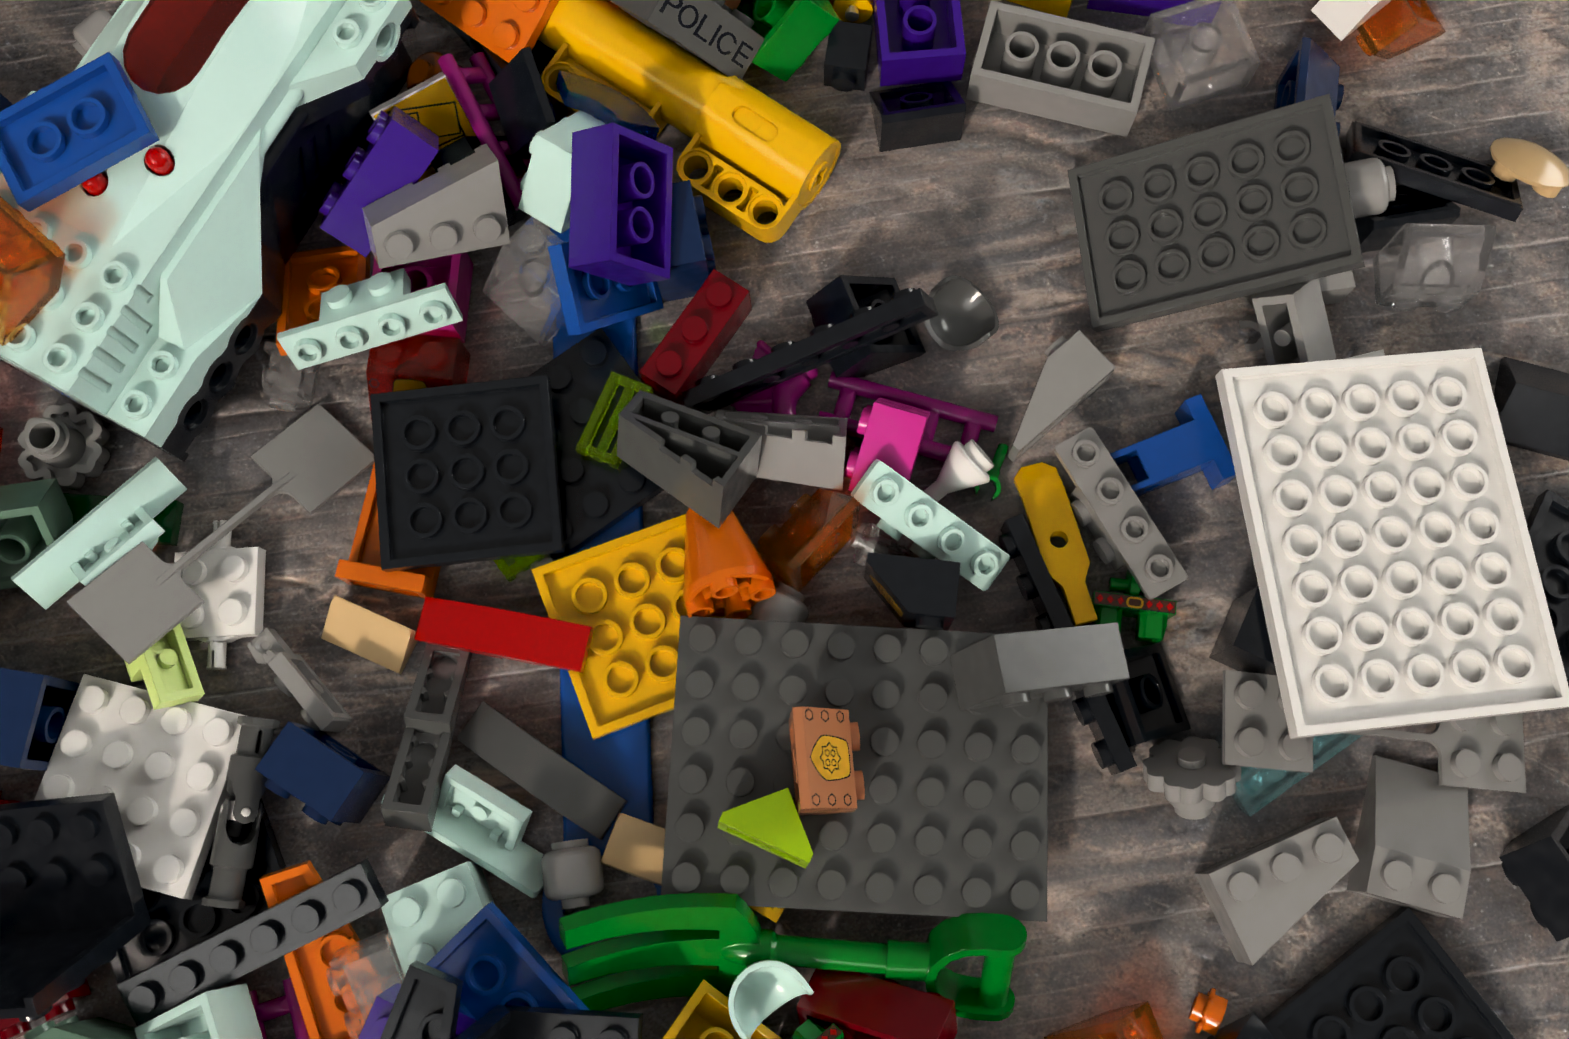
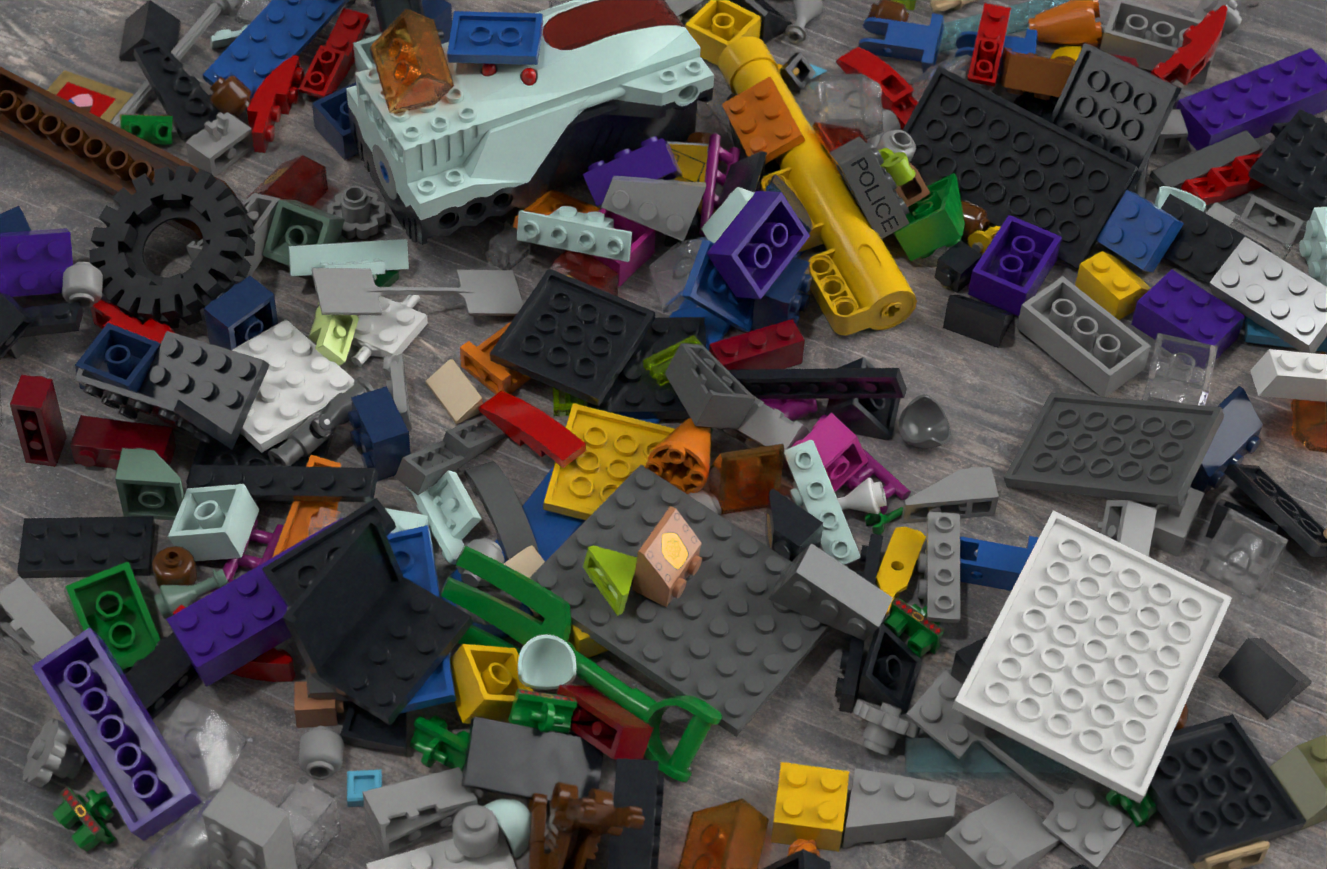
camera: 25 degrees right, 25 degrees down
light grey head [1344,158,1396,219] -> none
none -> yellow brick [771,762,849,852]

